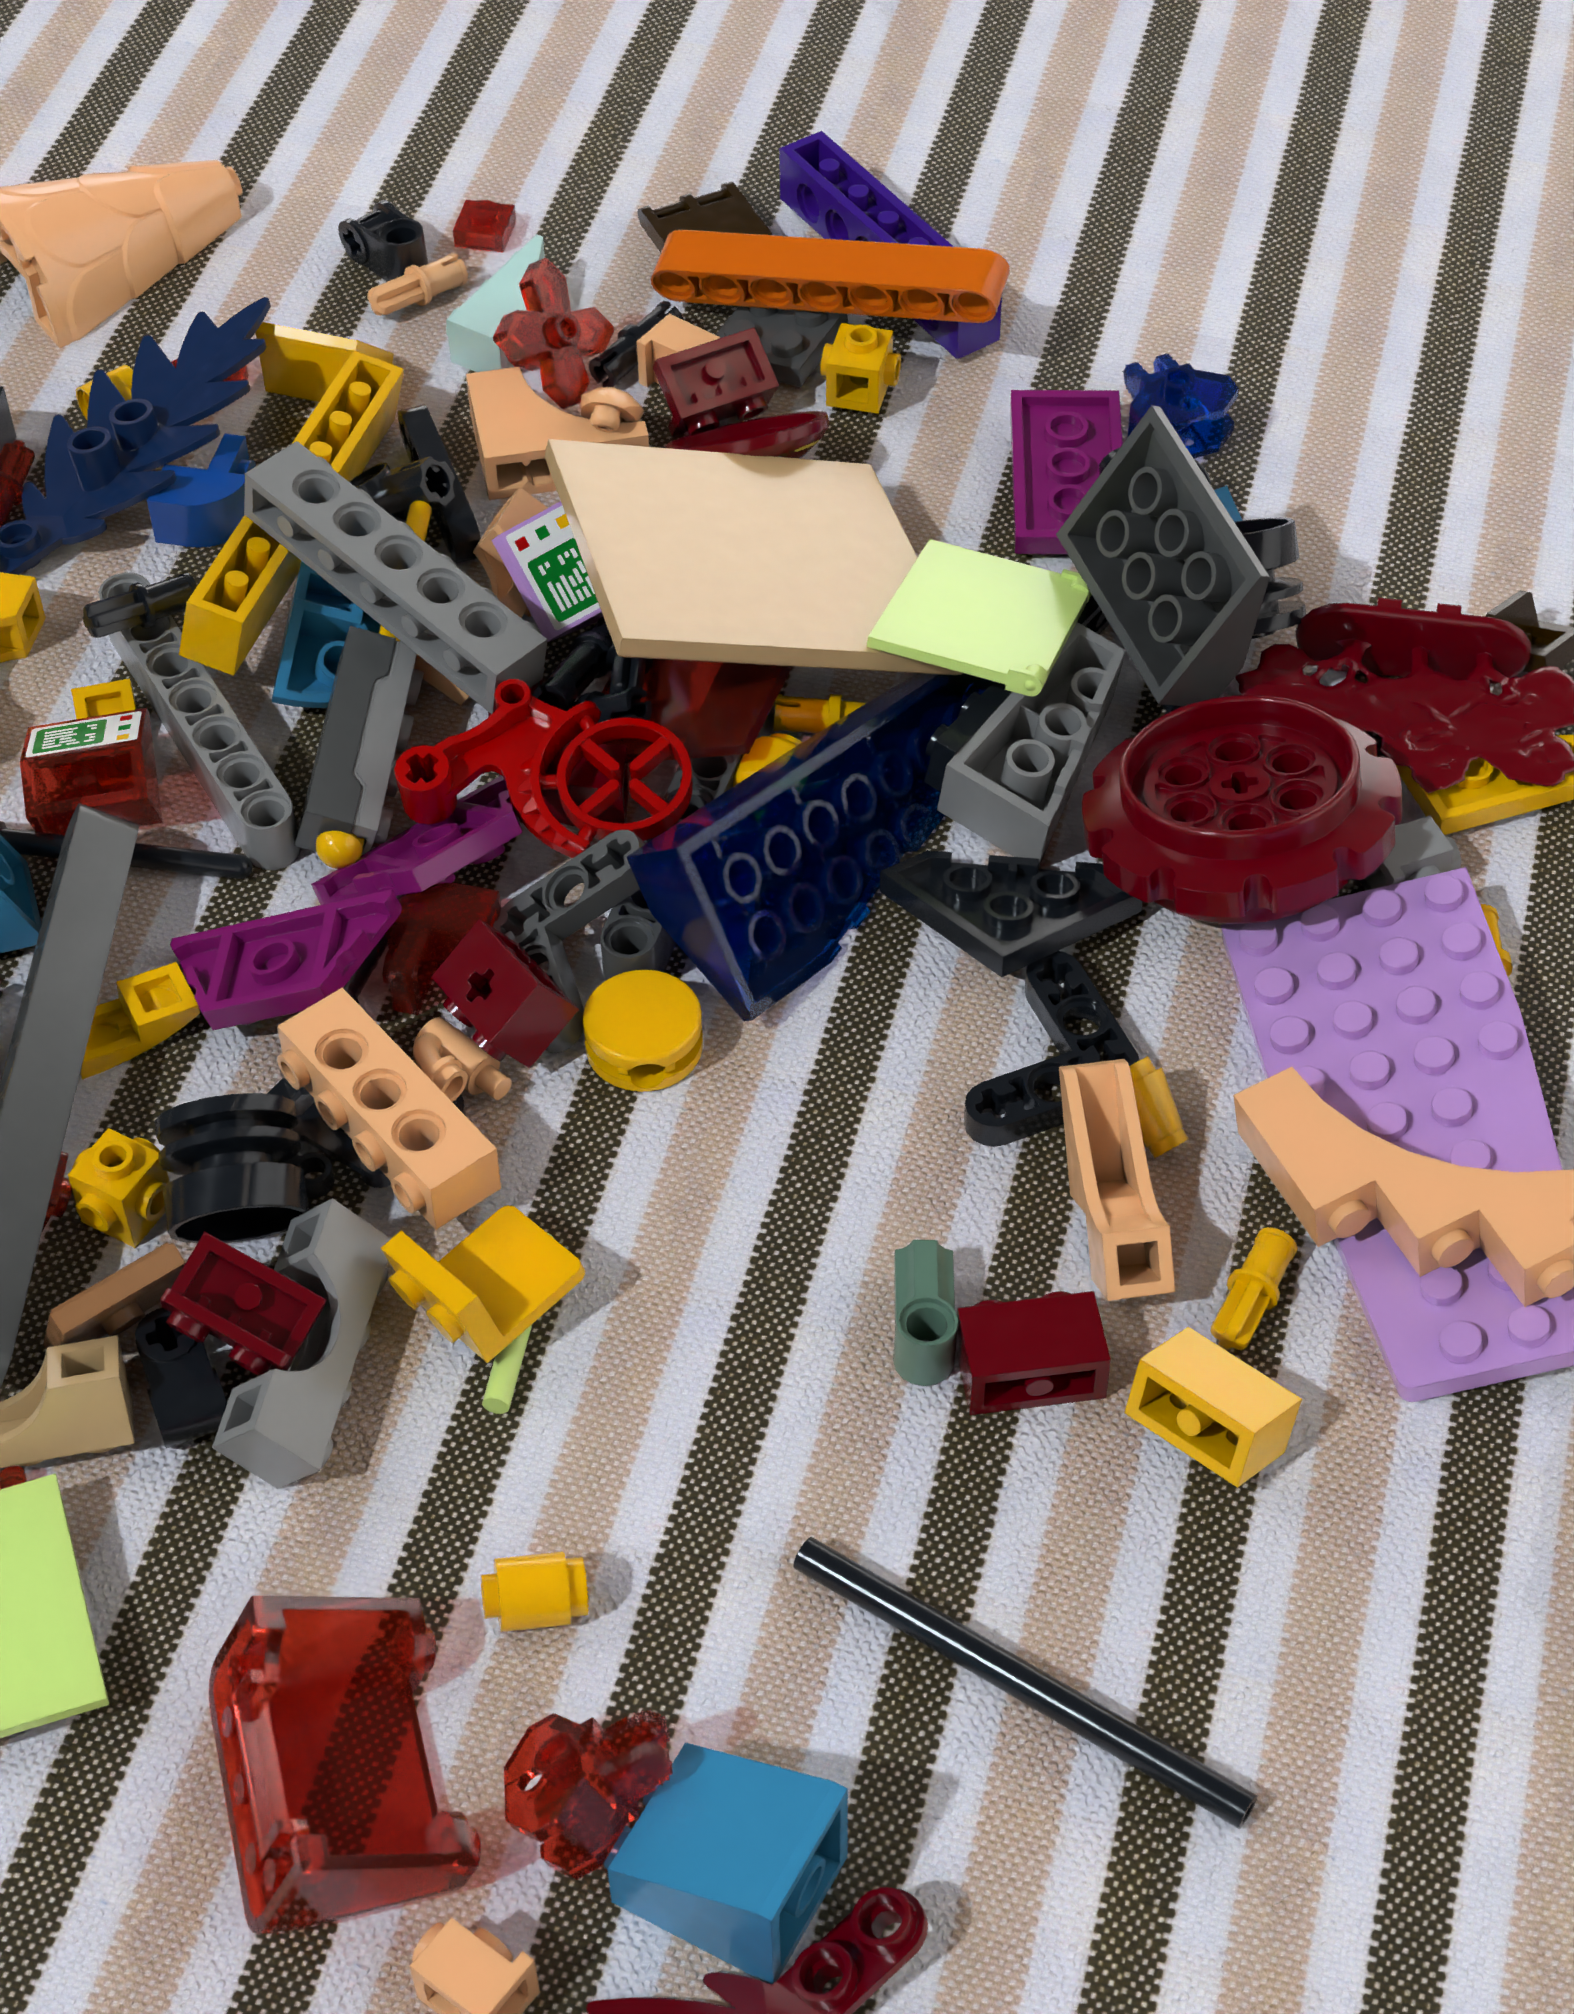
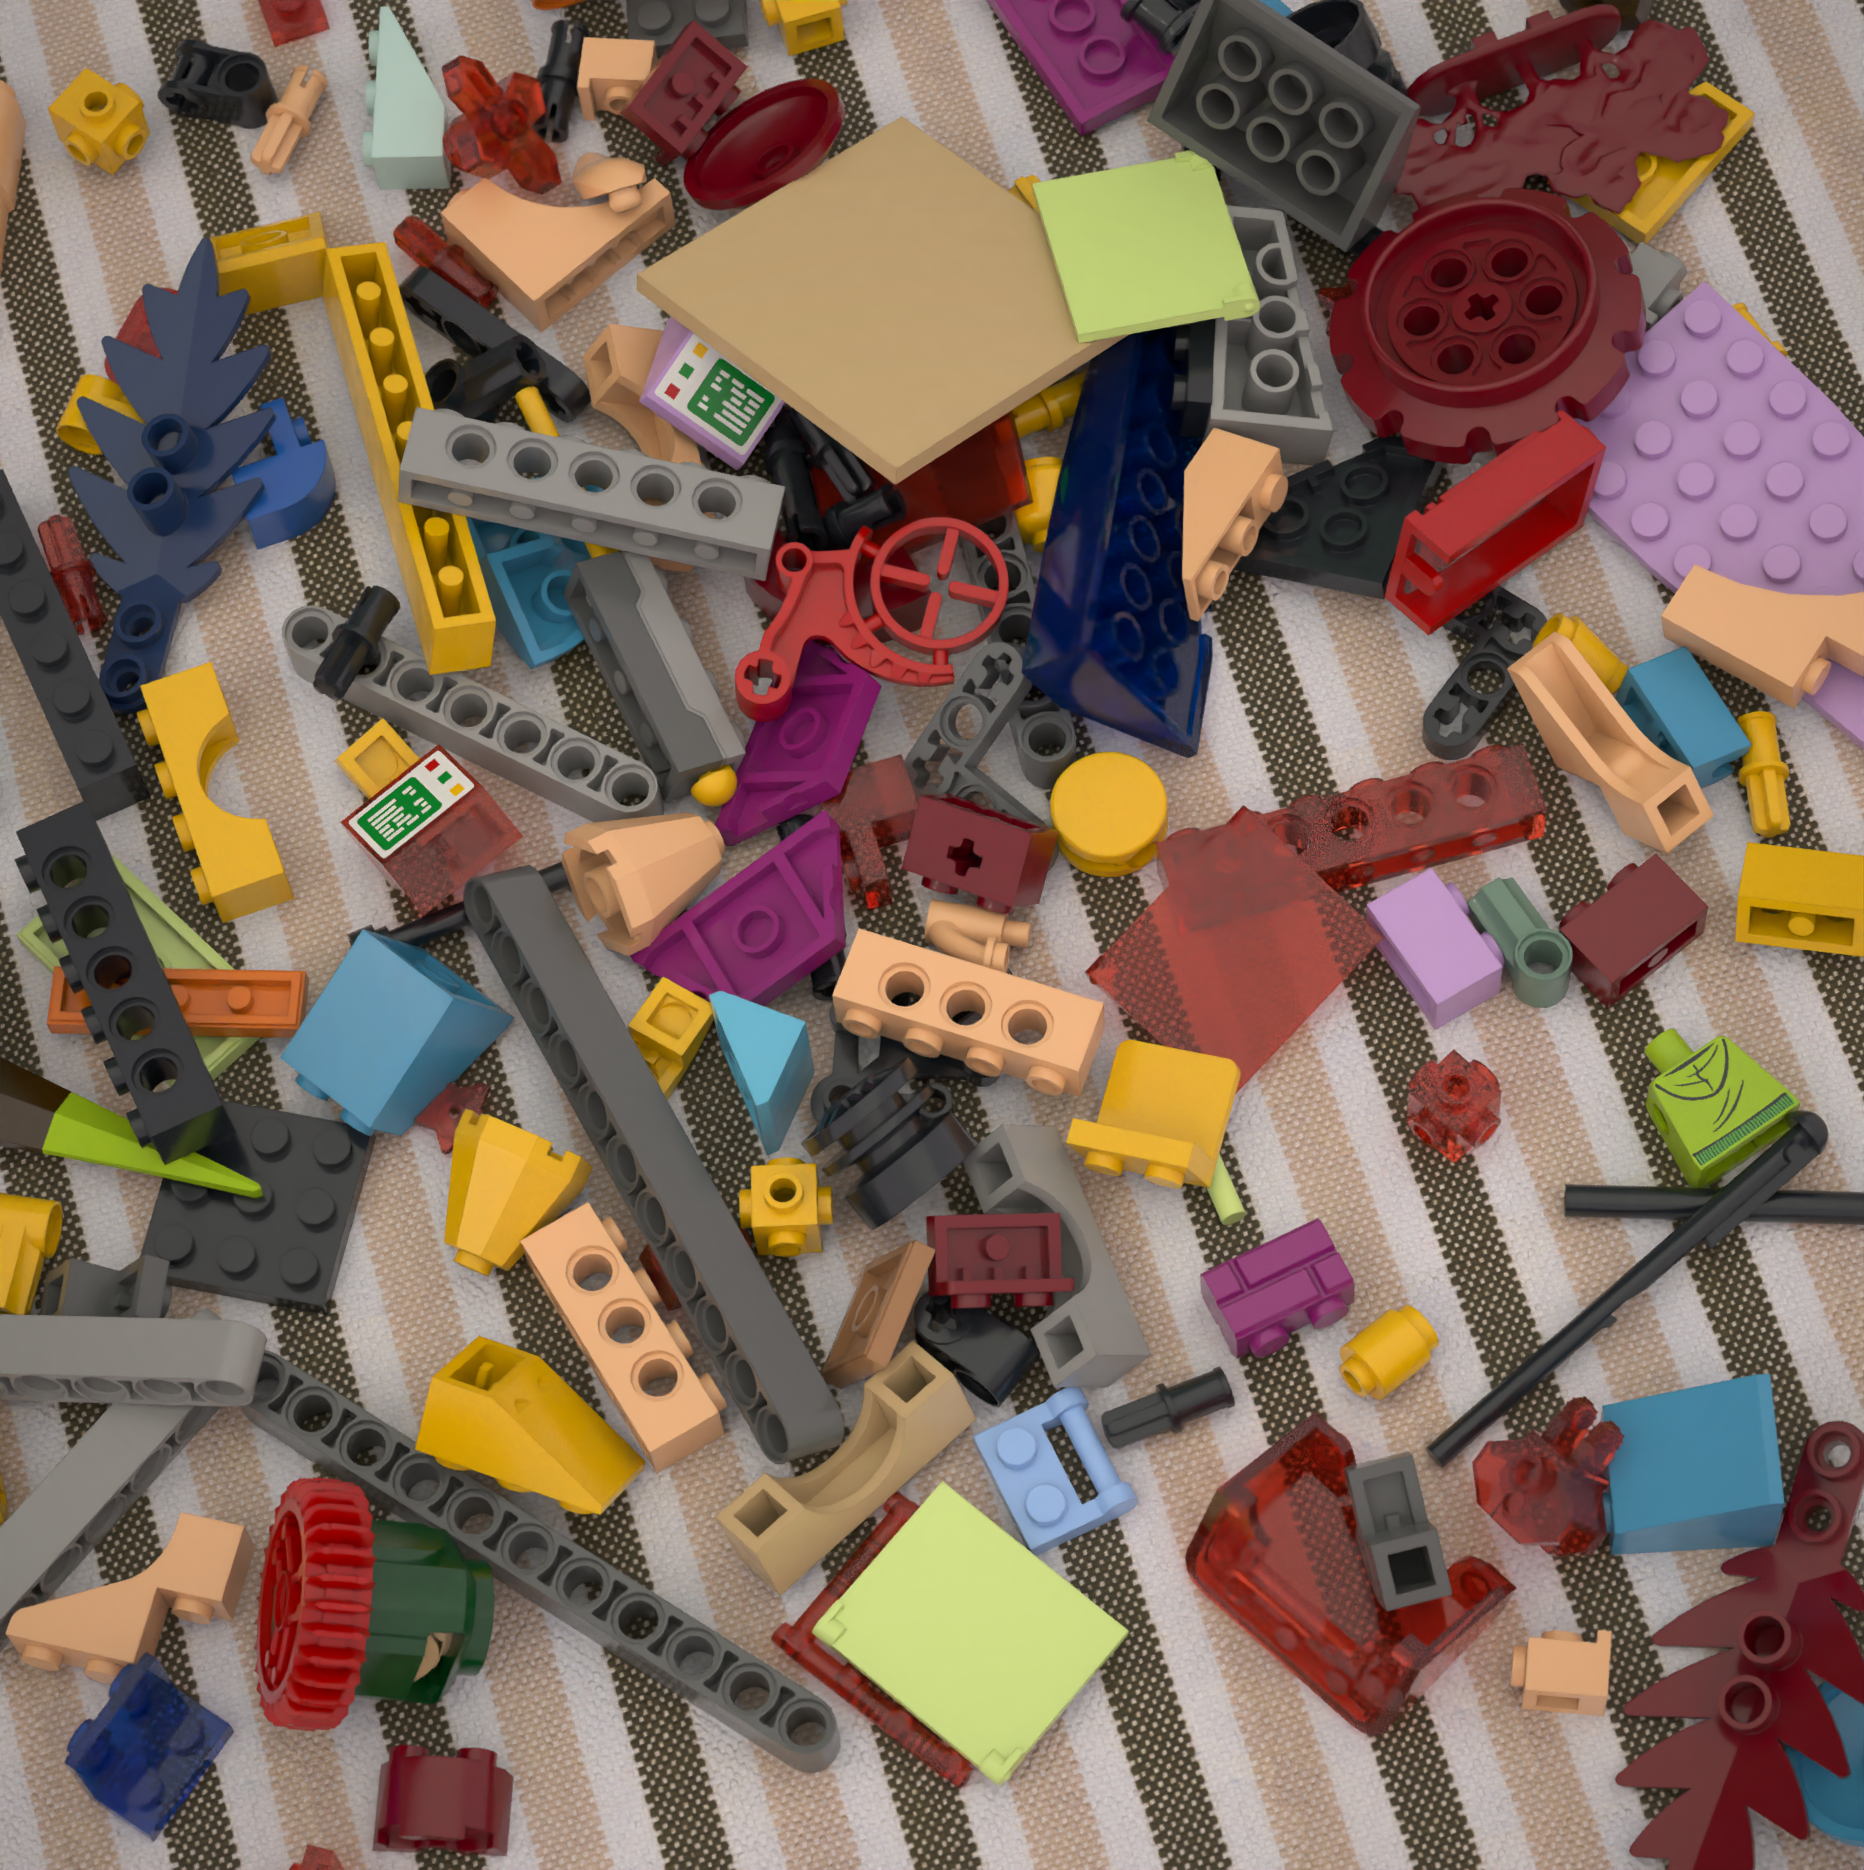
camera: 25 degrees left, 15 degrees up
none -> yellow brick [48,67,151,175]
none -> clear red axle [393,215,498,309]
none -> light nougat cone [561,812,725,956]
none -> medium azure slope [709,991,815,1155]
none -> light blue plate [973,1387,1139,1556]
none -> clear red piece [1084,805,1384,1093]
none -> black axle [1101,1366,1235,1449]
none -> clear red brick [1156,743,1547,936]
none -> light nougat slope [1182,428,1288,621]
none -> magenta brick [1200,1218,1355,1359]
none -> dark grey brick [1343,1451,1453,1611]
none -> lavender piece [1365,867,1505,1030]
none -> red door [1384,409,1606,636]
none -> clear red brick [1407,1049,1502,1164]
none -> black bar [1425,1110,1829,1468]
none -> dark azure hinge [1615,646,1752,789]
none -> lime torso [1644,1028,1800,1188]

